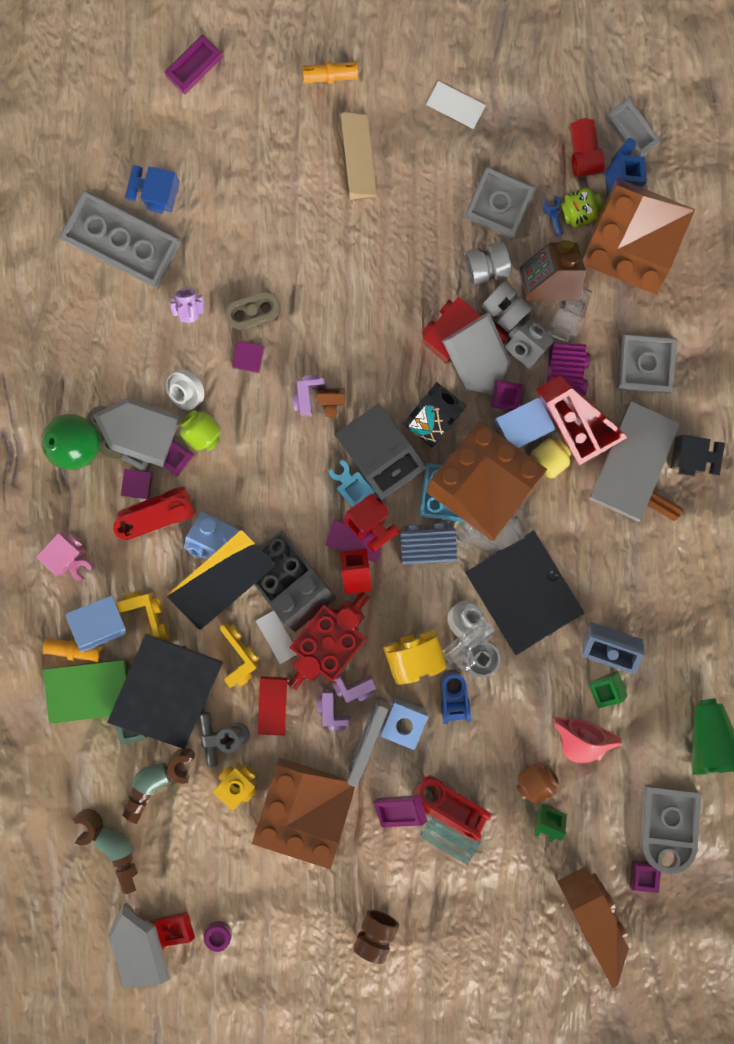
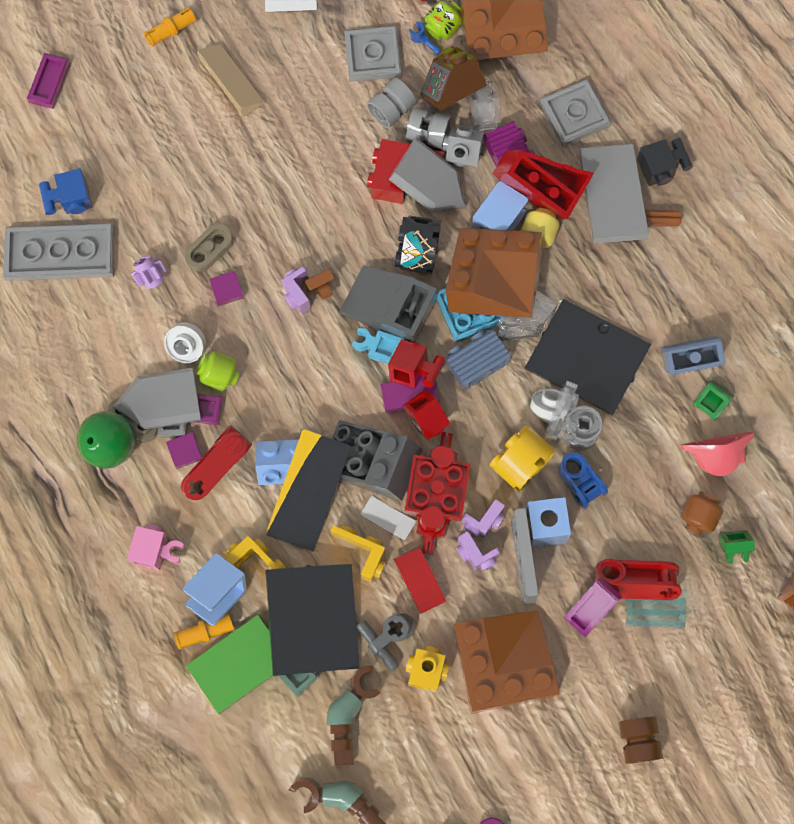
camera: 30 degrees left, 15 degrees down
magenta tile [490,380,523,410] -> none

